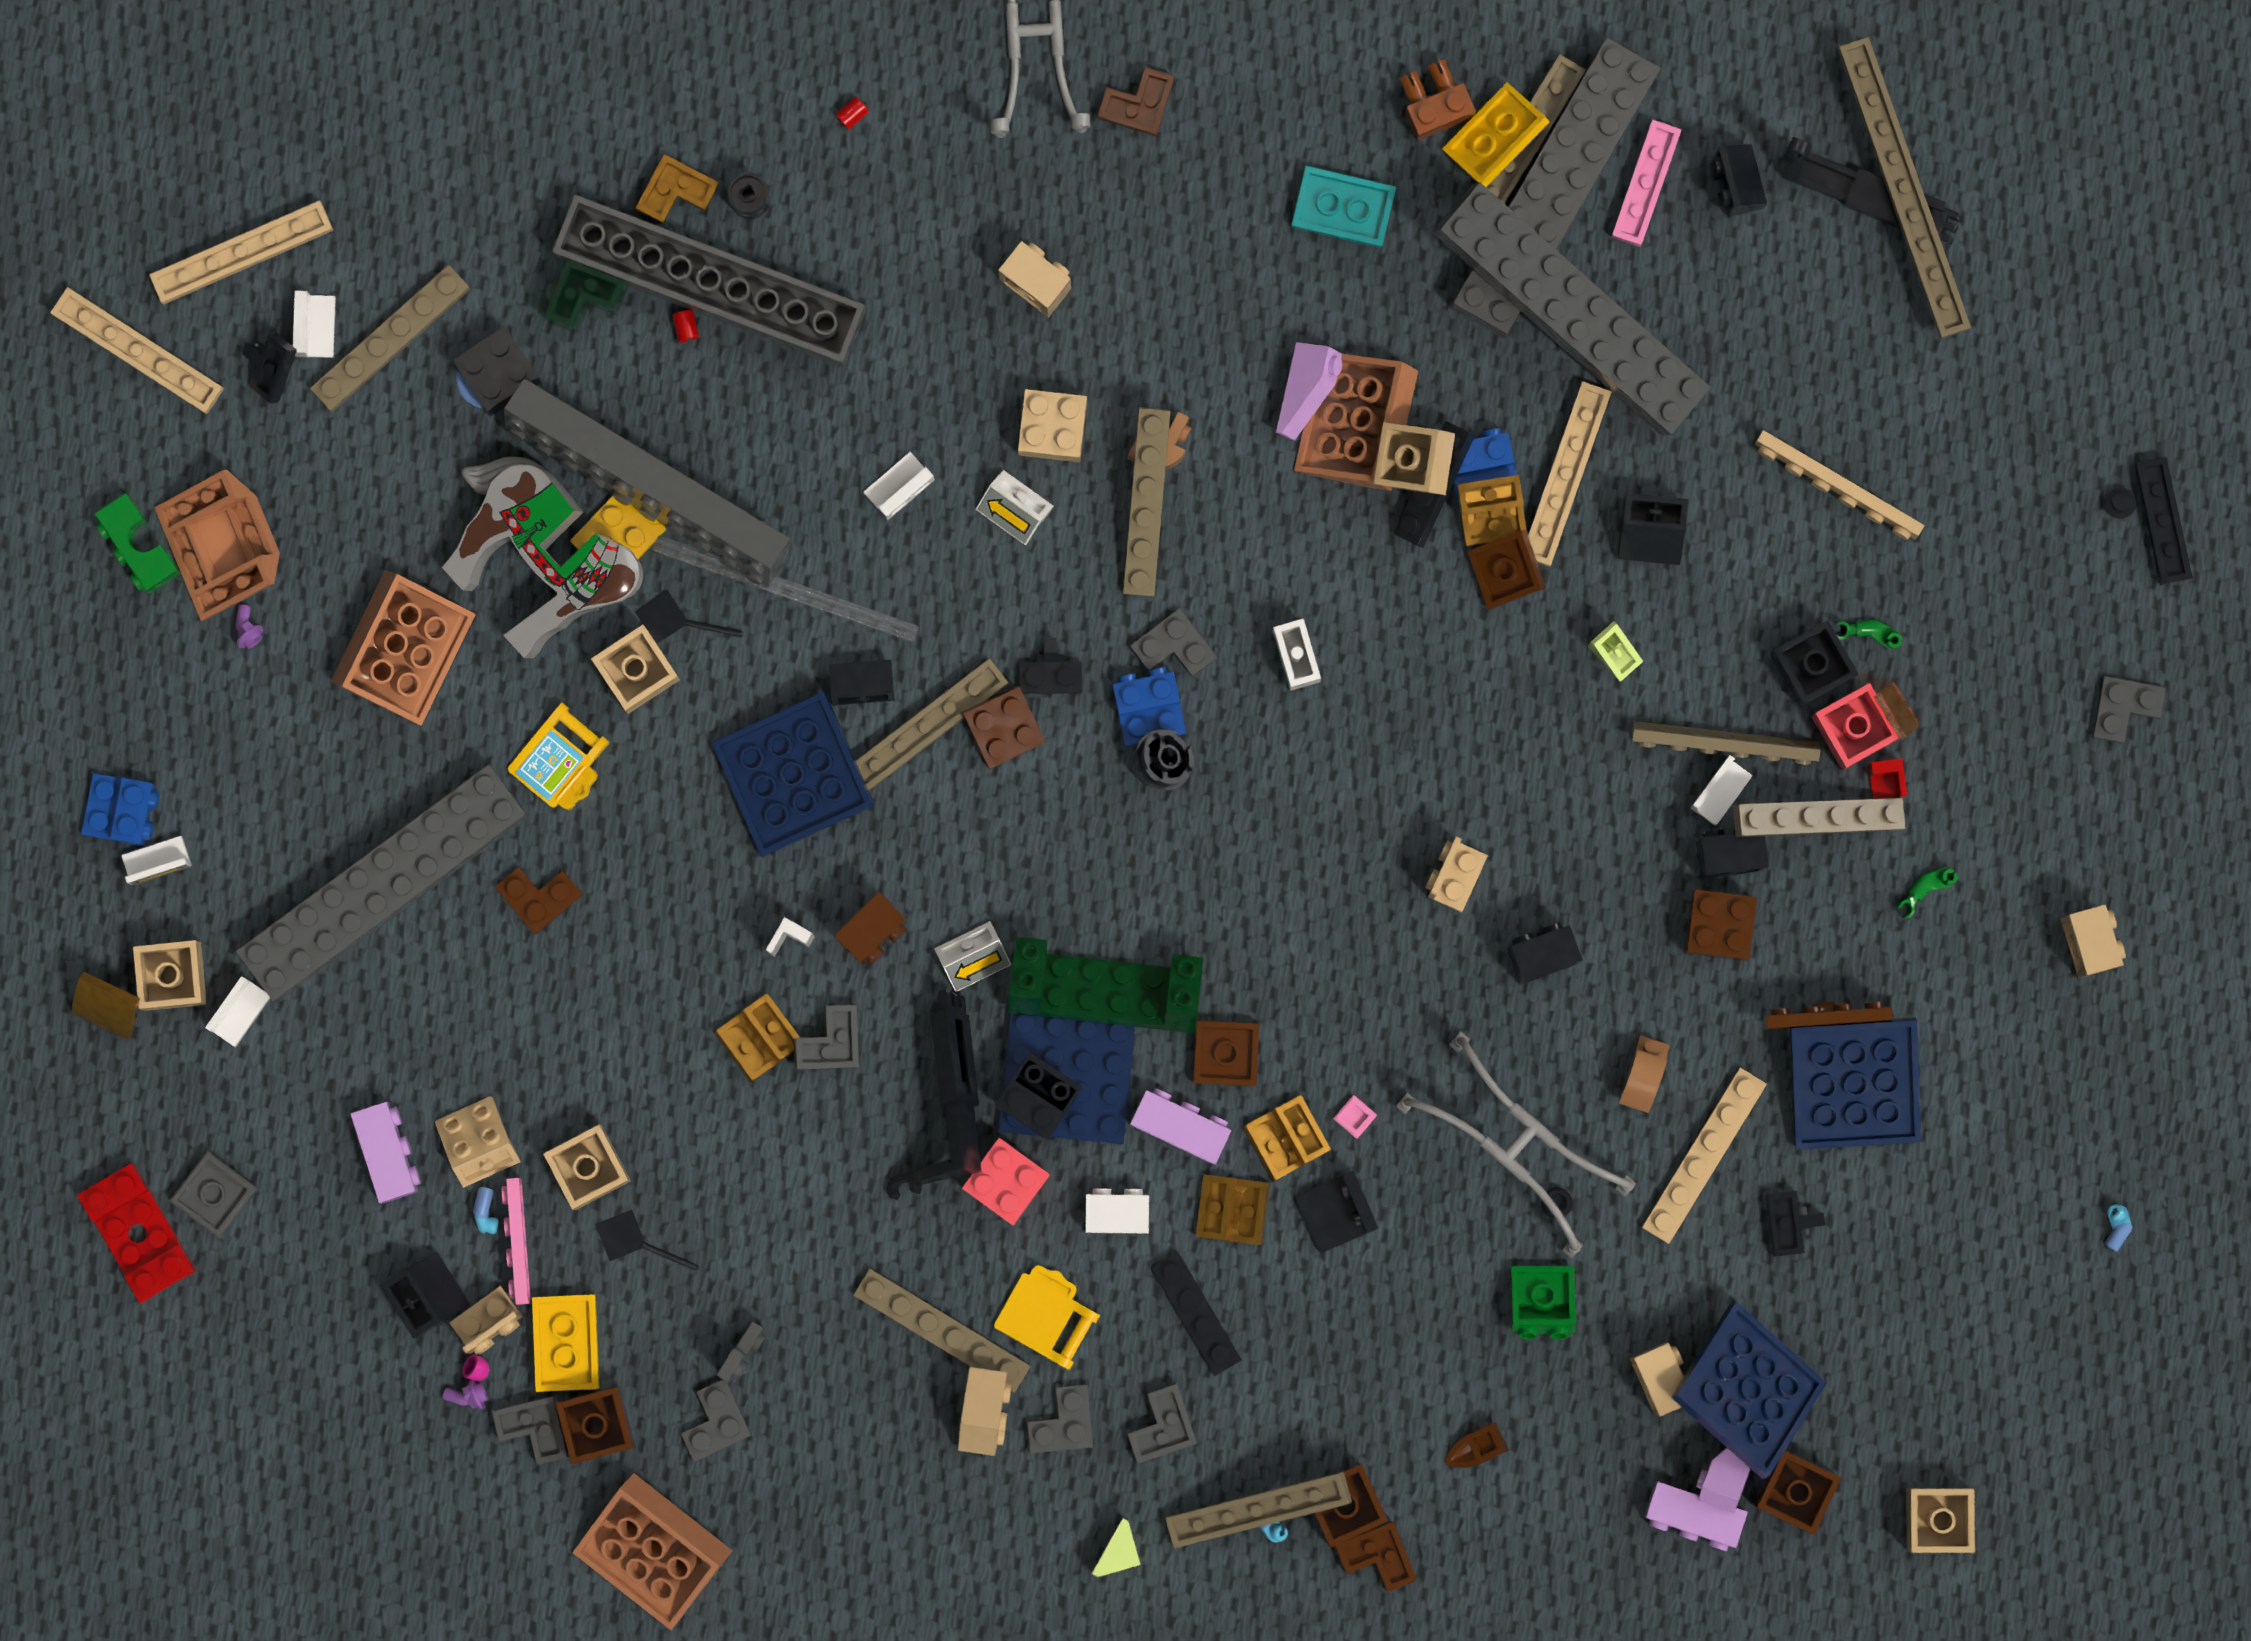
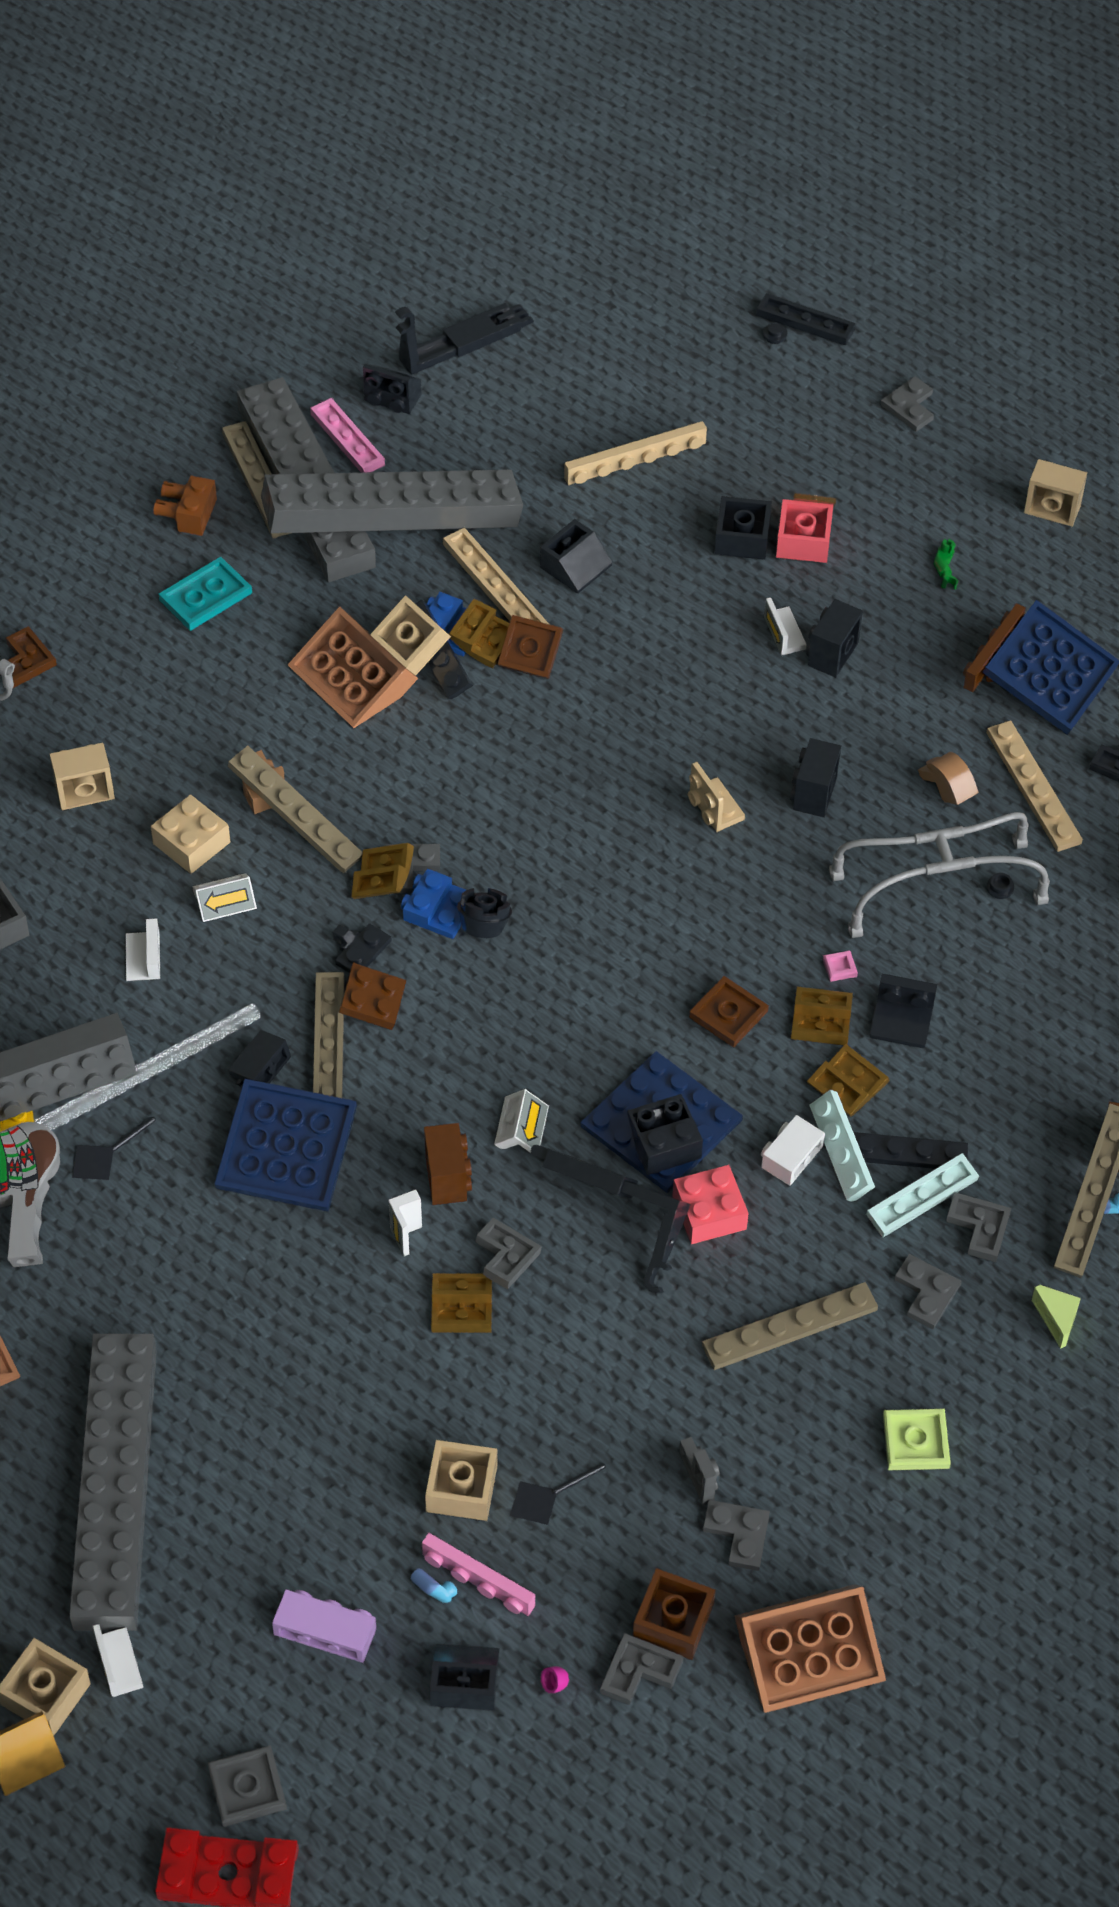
camera: 55 degrees left, 30 degrees down
tan bracket [435,1096,521,1188] -> none
medium lavender plate [443,1380,488,1409] -> none
tan bracket [450,1286,523,1355] -> none
reddish brown plate [495,867,583,935] -> none
piece [508,702,610,810] -> none
yellow plate [532,1294,600,1392] -> none
tan brick [591,625,680,714] -> none
tan brick [958,1367,1012,1456] -> none
yellow piece [994,1265,1100,1370] -> none
dark green plate [1008,937,1204,1034] -> none
lavender brick [1130,1088,1232,1165] -> none
white brick [1273,619,1321,691] -> none
lavender slope [1276,342,1342,440] -> none
yellow plate [1442,82,1550,187] -> none
green plate [1511,1266,1576,1340] -> none
yellowish green slope [1588,621,1643,682] -> none
dark tan plate [1631,721,1821,765] -> none
reddish brown brick [1684,889,1757,961] -> none
plate [1733,798,1906,837] -> none
green arm [1834,619,1903,649] -> none
dark tan plate [1838,37,1971,339] -> none
red panel [1868,758,1907,799] -> none
none -> pearl gold slope [352,843,414,899]
none -> light aqua plate [809,1090,875,1202]
none -> light aqua plate [866,1153,979,1237]
none -> yellowish green plate [883,1409,951,1470]

